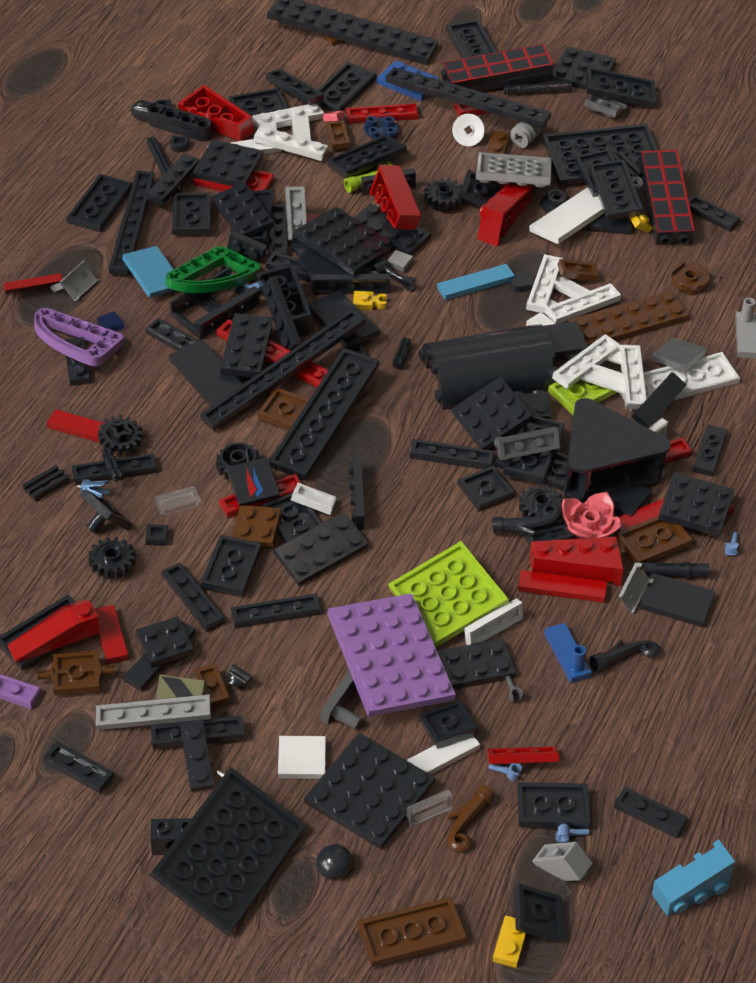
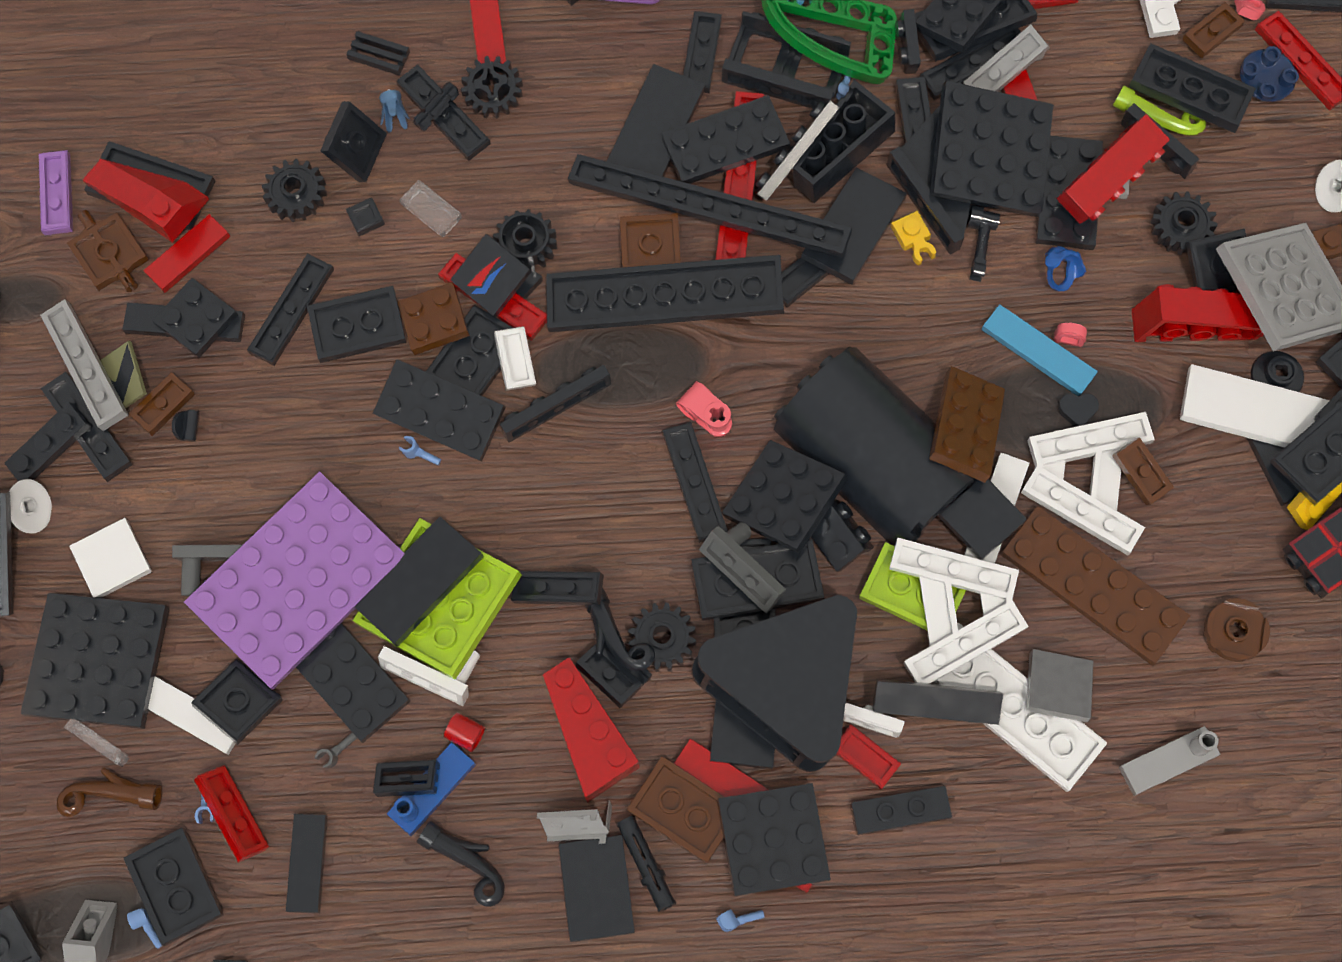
camera: 65 degrees right, 25 degrees up
black tile [231,593,321,629] -> none
light grey tile [388,250,413,272] -> none
black axle [392,337,411,369] -> none
black tile [458,465,515,512] -> none
red tile [518,570,607,603] -> none
coral brick [562,492,622,539] -> none
none -> black tile [286,814,328,914]
none -> black tile [355,516,484,647]
none -> black tile [373,760,440,797]
none -> medium blue hand [399,436,442,466]
none -> red beam [444,712,485,752]
none -> black tile [511,571,604,605]
none -> coral piece [676,381,732,437]
none -> reddish brown plate [929,366,1005,483]
none -> blue piece [1045,246,1086,291]
none -> coral tile [1053,323,1087,347]

